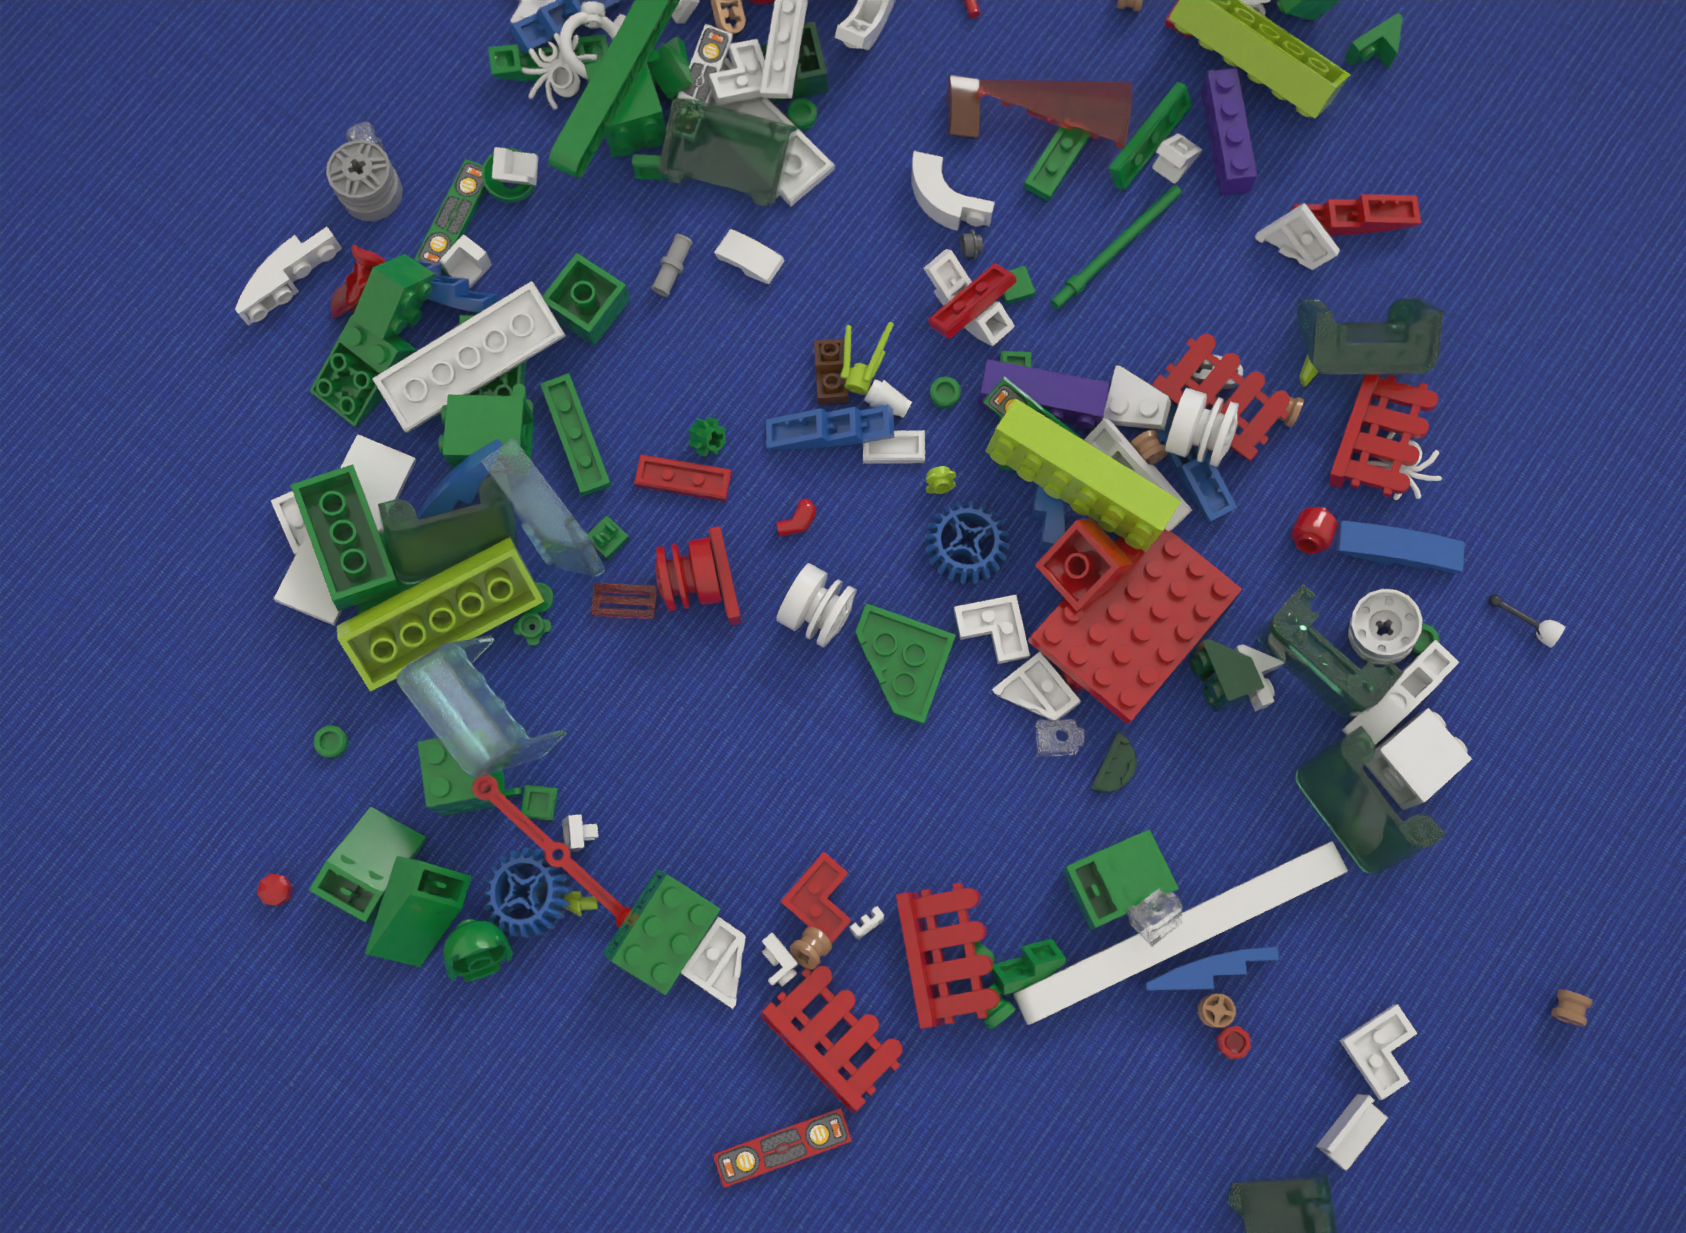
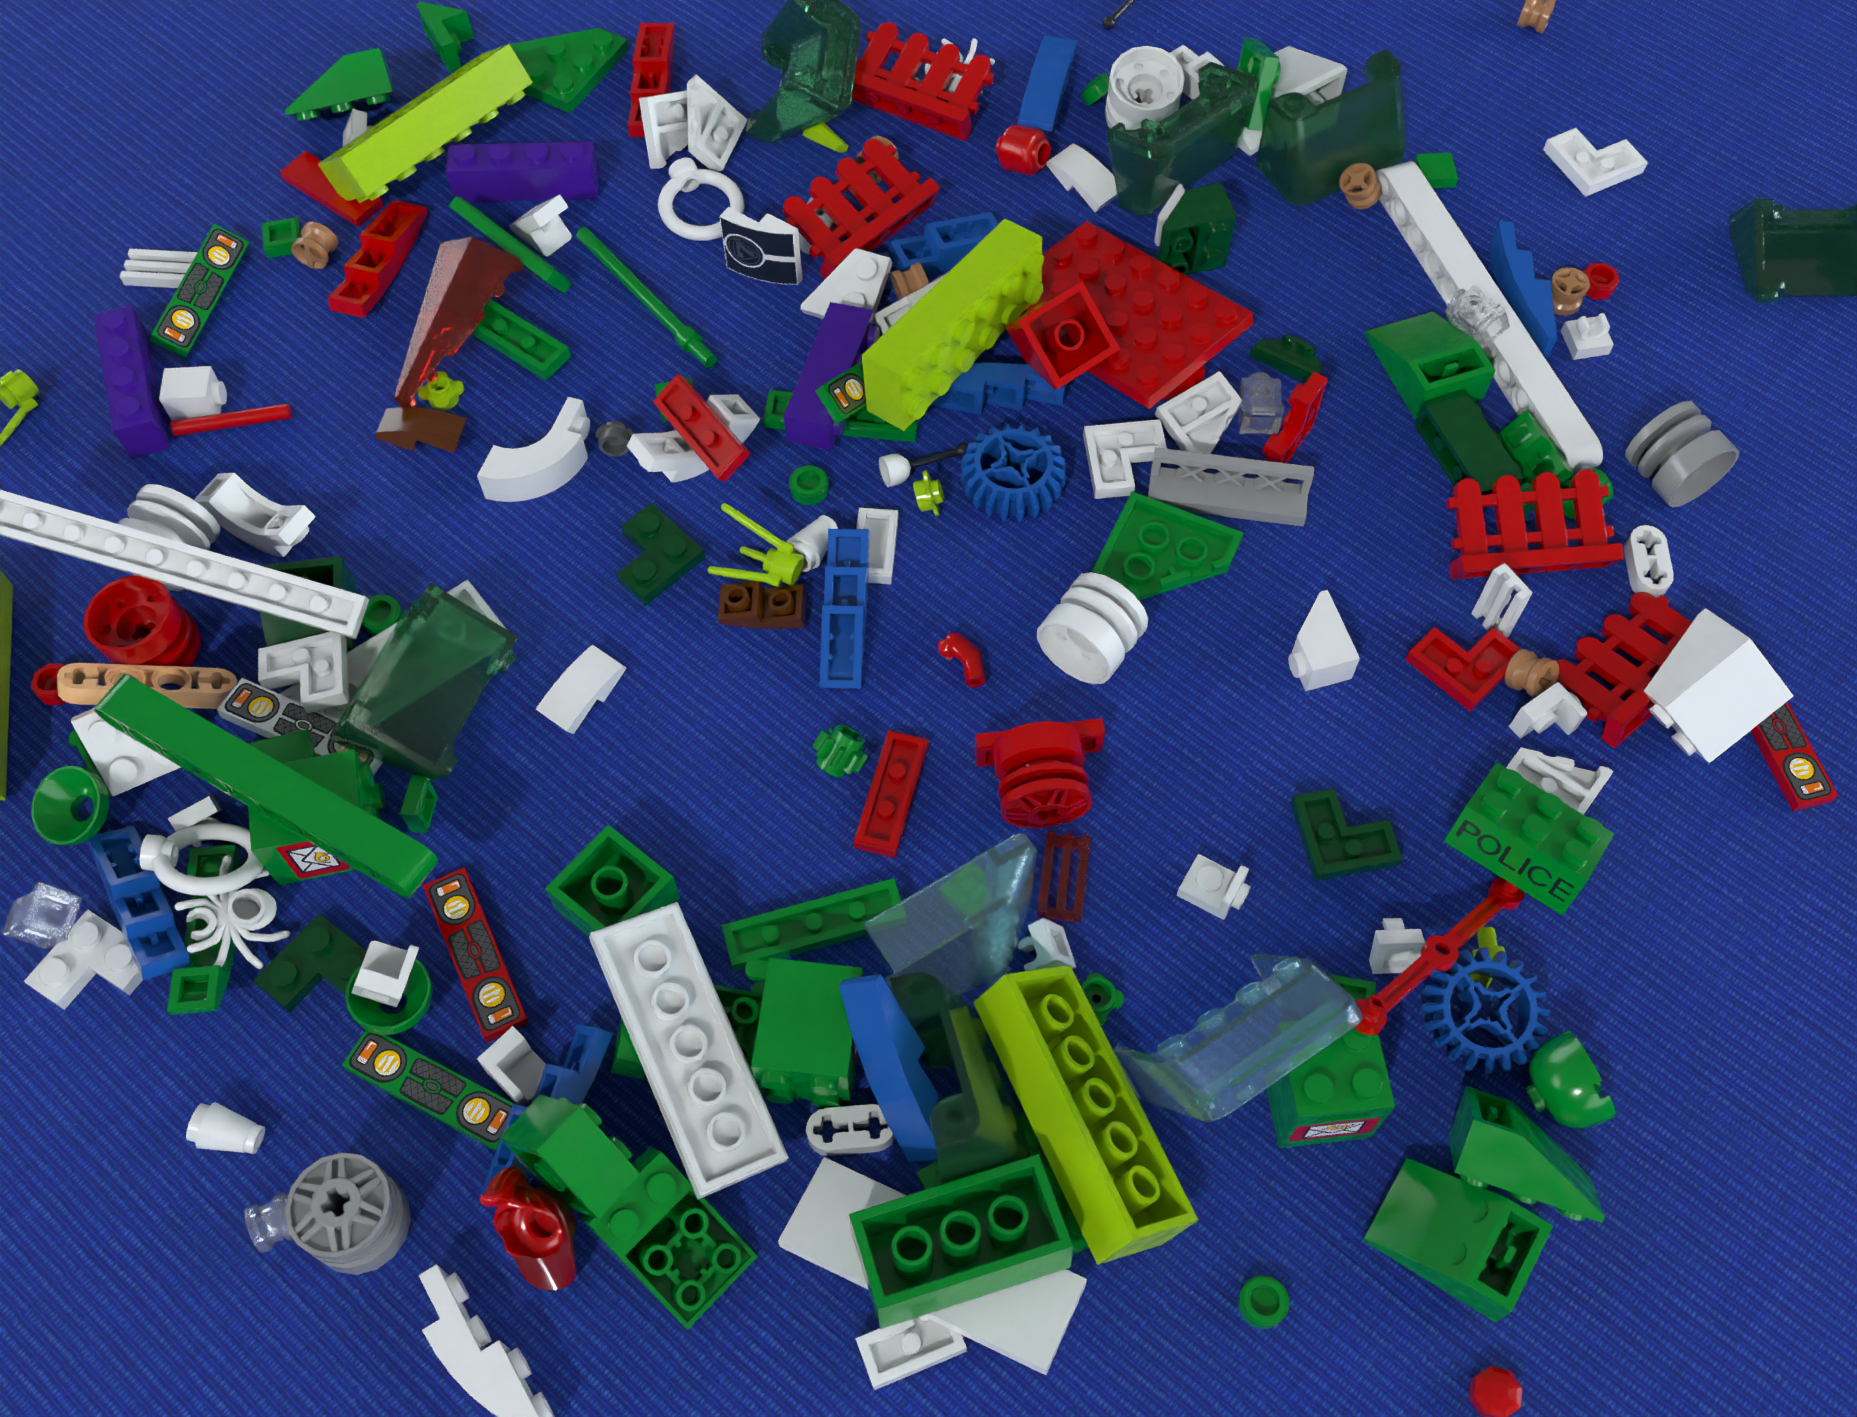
camera: 85 degrees left, 15 degrees down
light grey pin [651,234,693,297] -> none
white wheel [1165,388,1239,467] -> none
white panel [1316,1094,1388,1171] -> none
none -> white cone [186,1102,265,1154]
none -> dark green plate [253,913,367,1012]
none -> red slope [328,200,428,318]
none -> lime plate [418,371,464,411]
none -> tile [423,867,530,1043]
none -> green plate [509,28,629,114]
none -> dark green plate [617,503,705,606]
none -> white piece [658,158,744,241]
none -> white wing [687,74,747,172]
none -> black slope [719,207,803,285]
none -> white beam [806,1104,895,1156]
none -> white hinge [879,443,968,487]
none -> white tile [1017,918,1076,971]
none -> white slope [1046,143,1125,213]
none -> green tile [1080,73,1110,106]
none -> light grey fence [1148,447,1314,527]
none -> white bracket [1177,854,1251,920]
none -> green plate [1236,37,1281,131]
none -> red plate [1262,372,1328,463]
none -> white slope [1288,590,1360,691]
none -> dark green plate [1290,788,1403,881]
none -> medium nougat wheel [1339,163,1382,210]
none -> green tile [1414,152,1458,189]
none -> dark green brick [1415,389,1524,511]
none -> white tile [1561,313,1614,360]
none -> white beam [1624,525,1674,598]
none -> light grey wheel [1625,401,1740,508]
none -> white slope [1644,608,1793,763]

